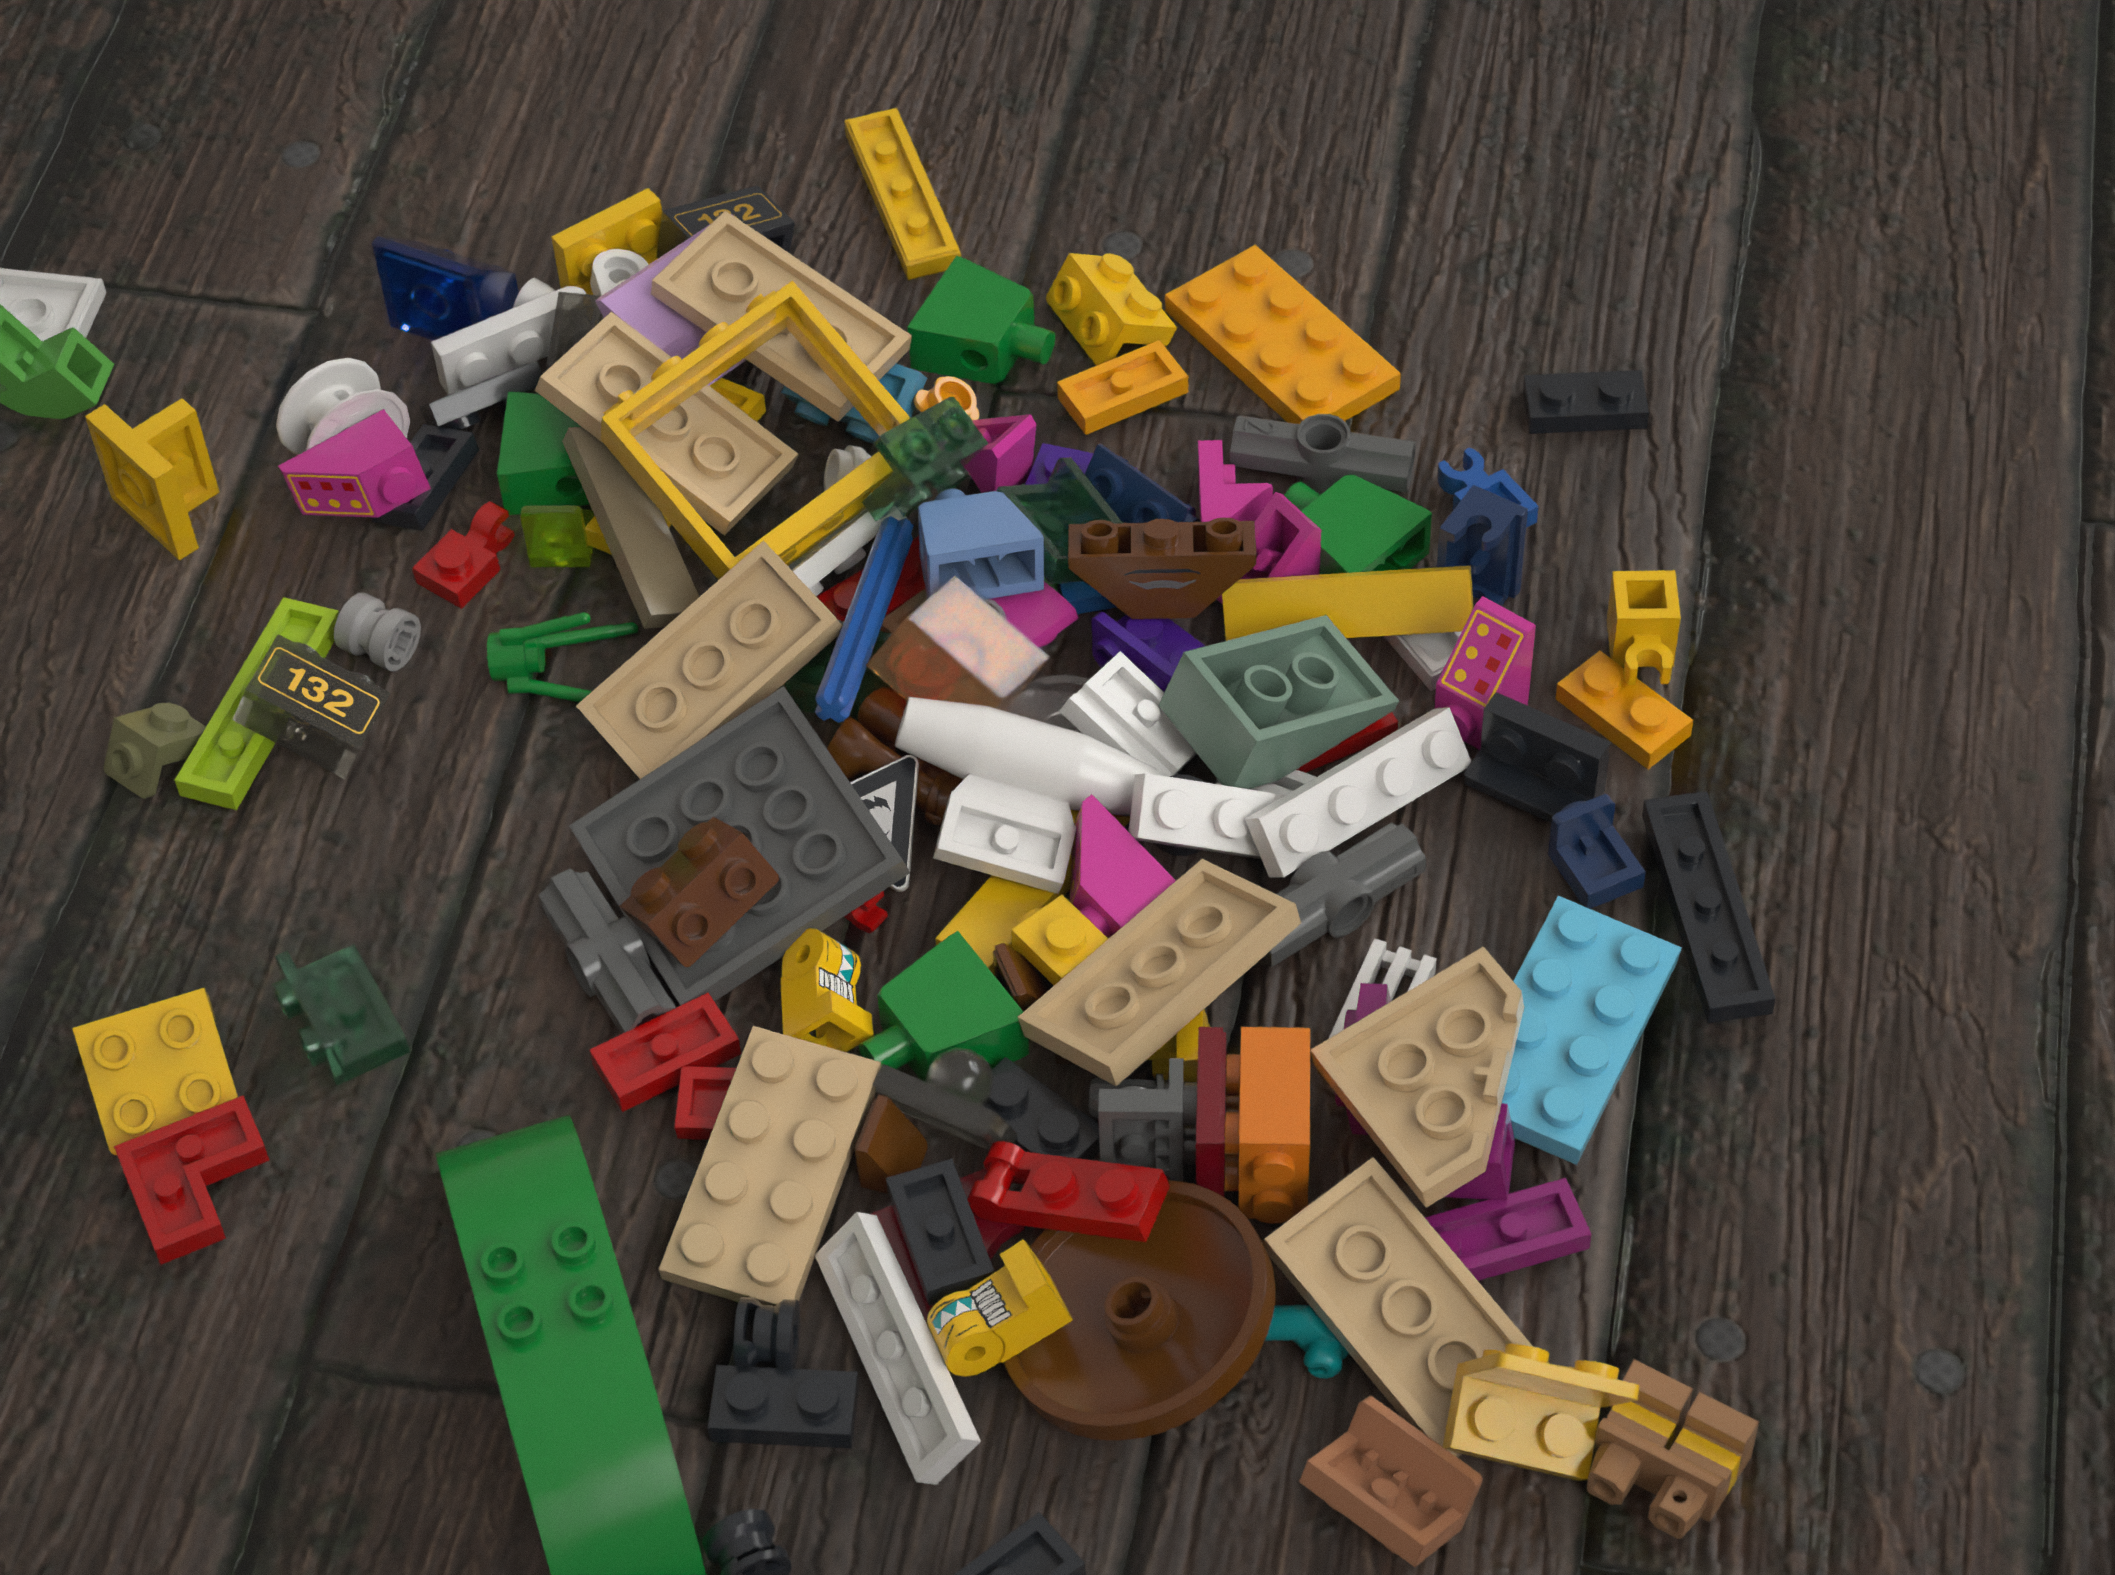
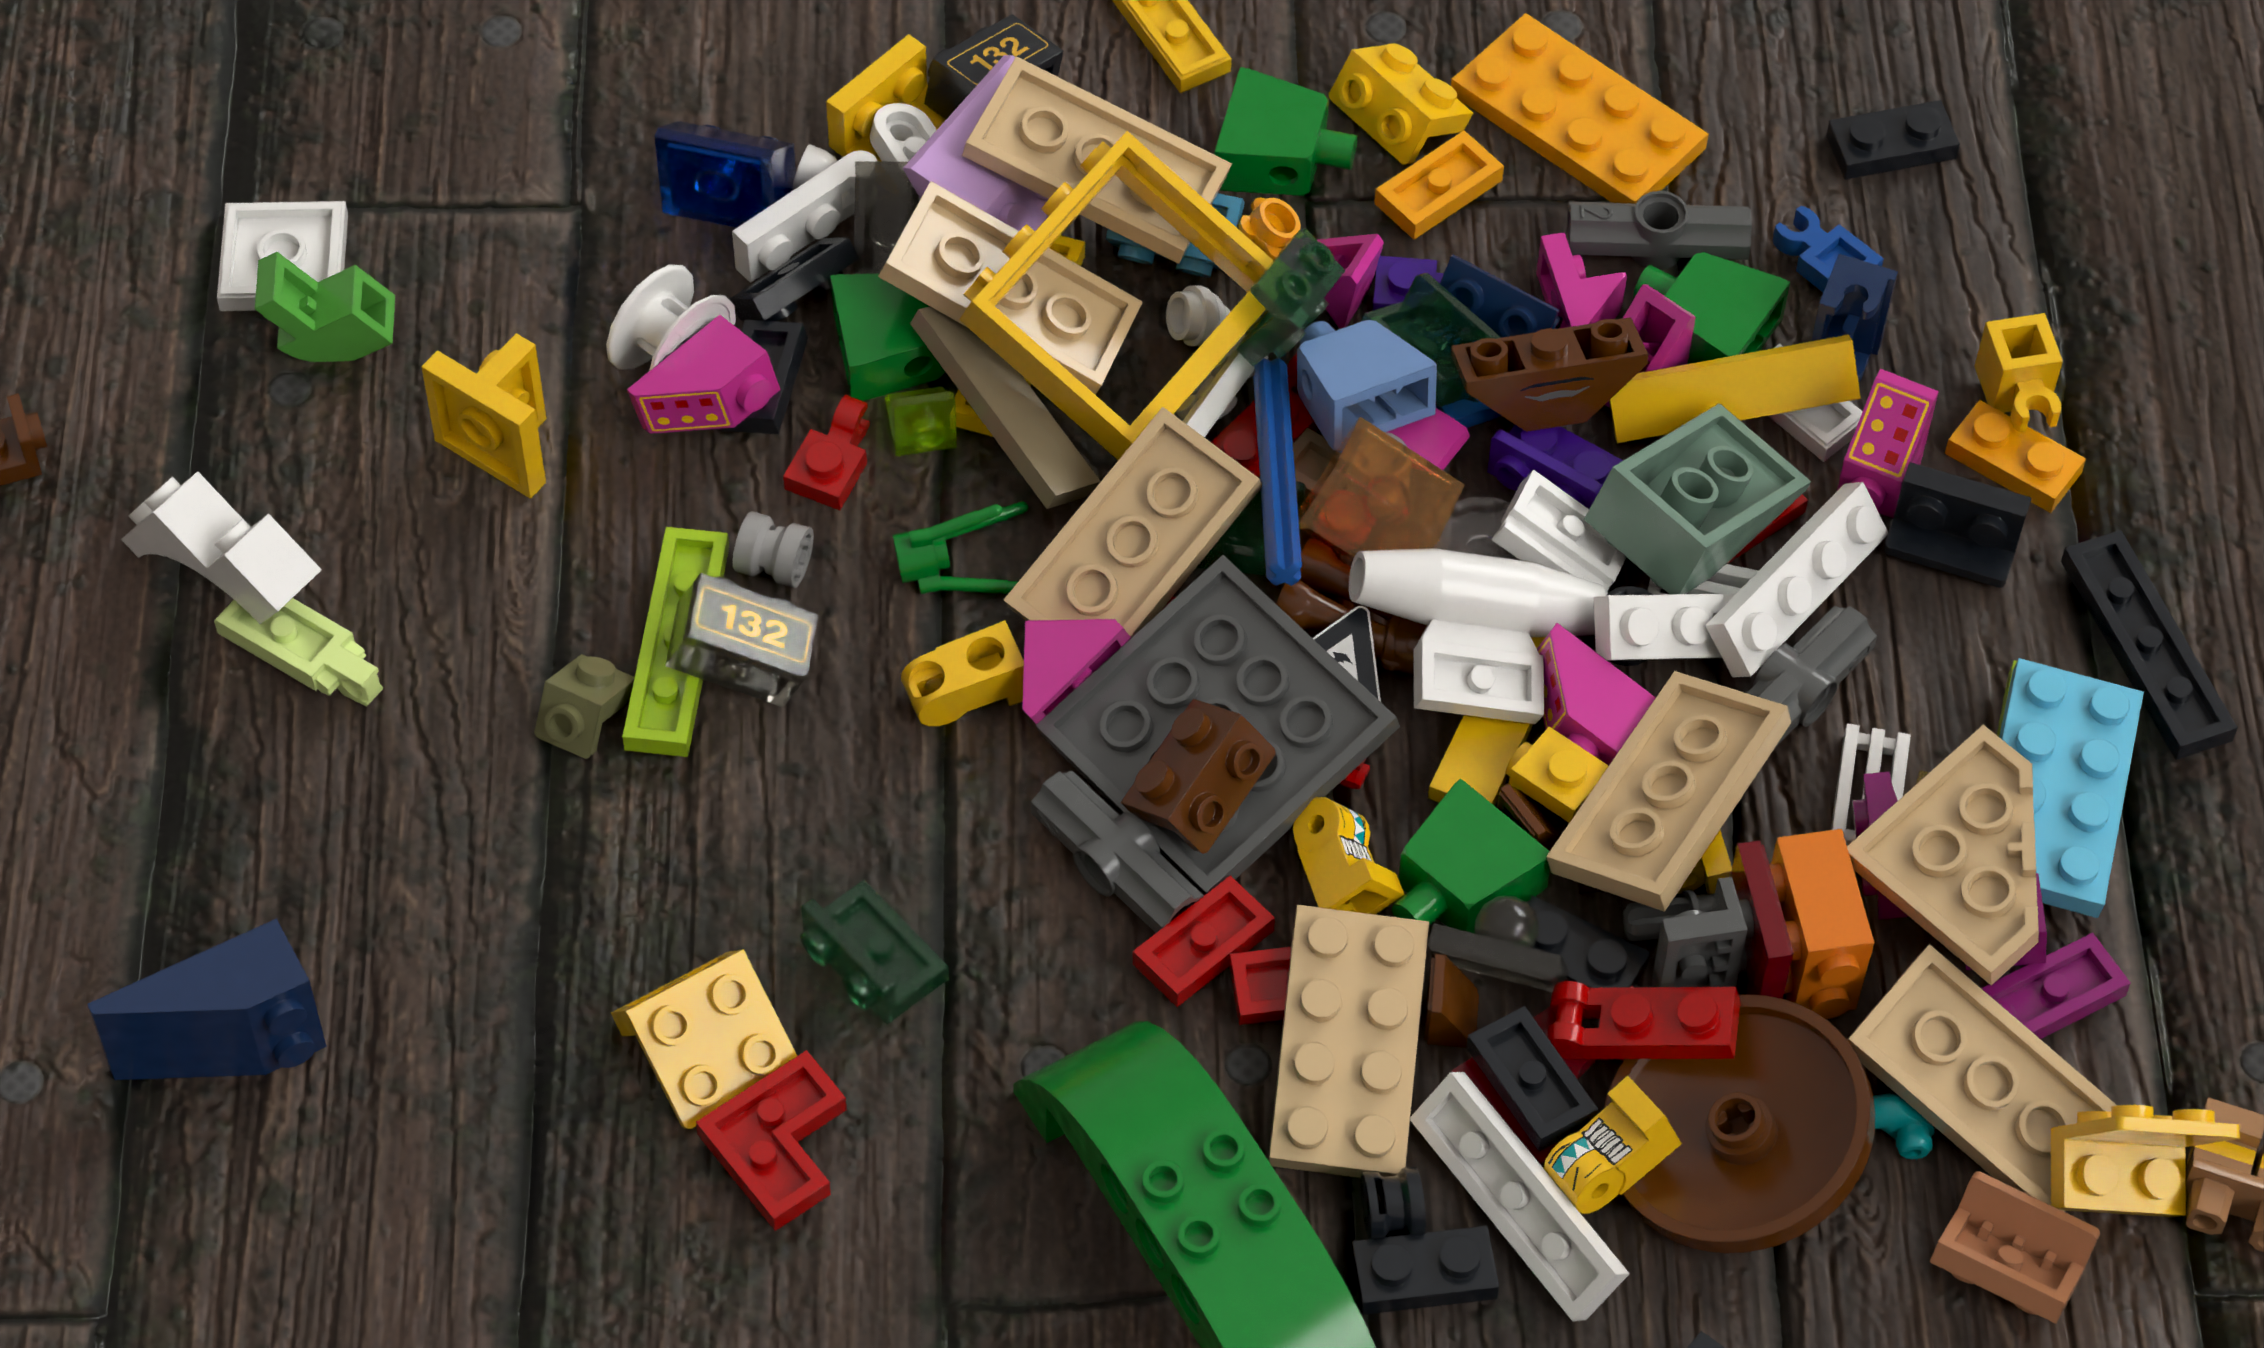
camera: 15 degrees left, 5 degrees up
dark blue bracket [1548,794,1646,909] -> none
none -> yellow leg [901,620,1024,727]
none -> dark pink slope [1022,619,1131,724]

